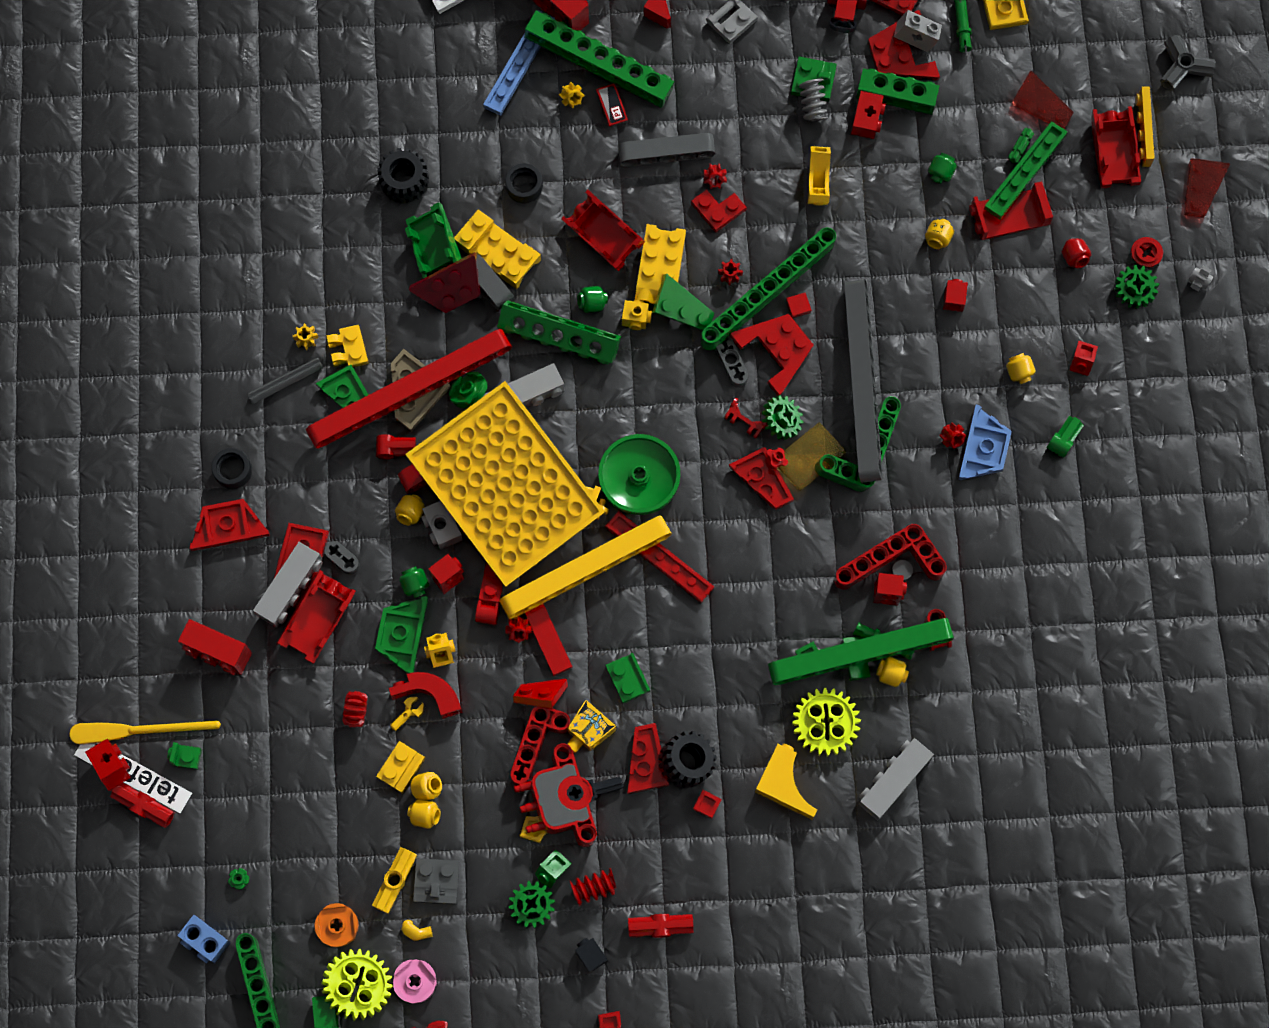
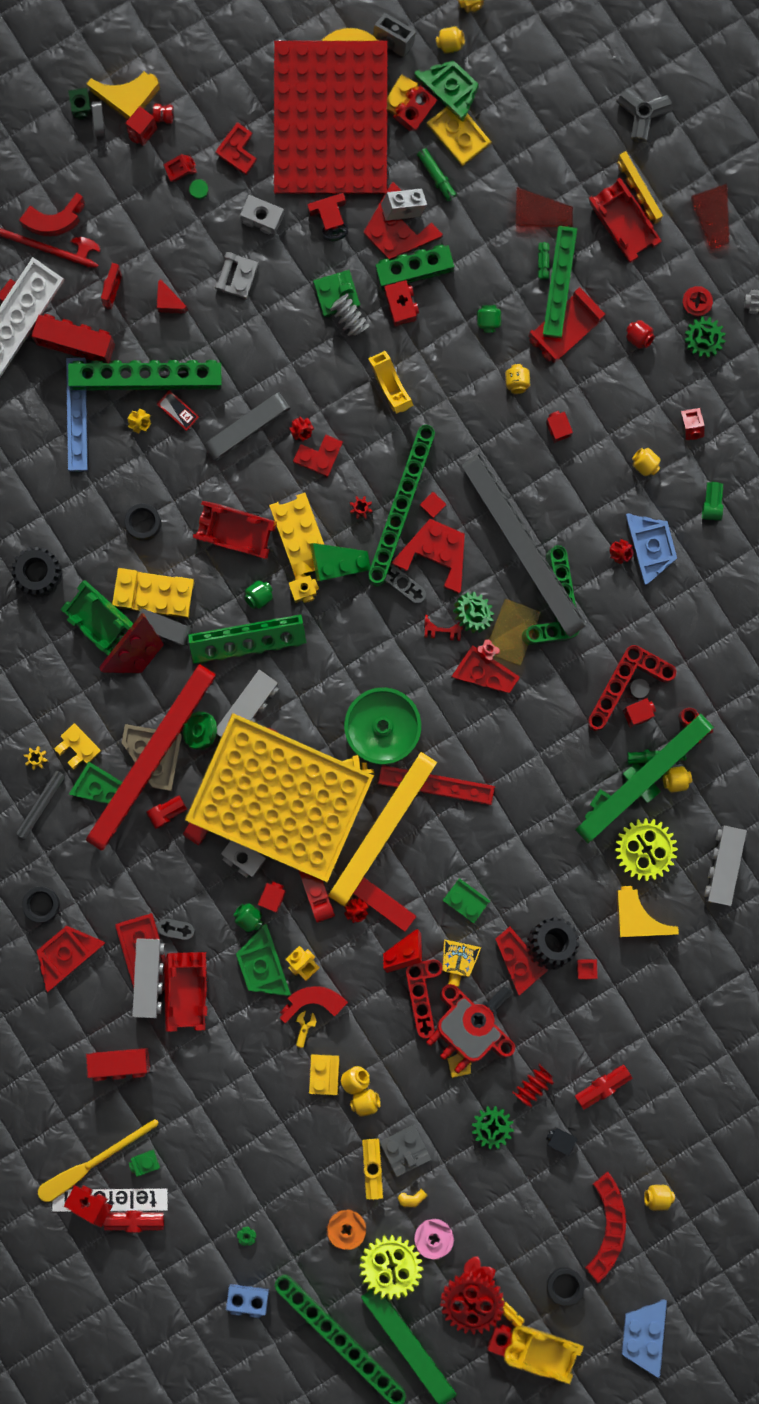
camera: 30 degrees left, 10 degrees up
red gear [342,691,368,727] -> none
yellow head [395,494,425,526] -> none
green bracket [535,850,572,888] -> none

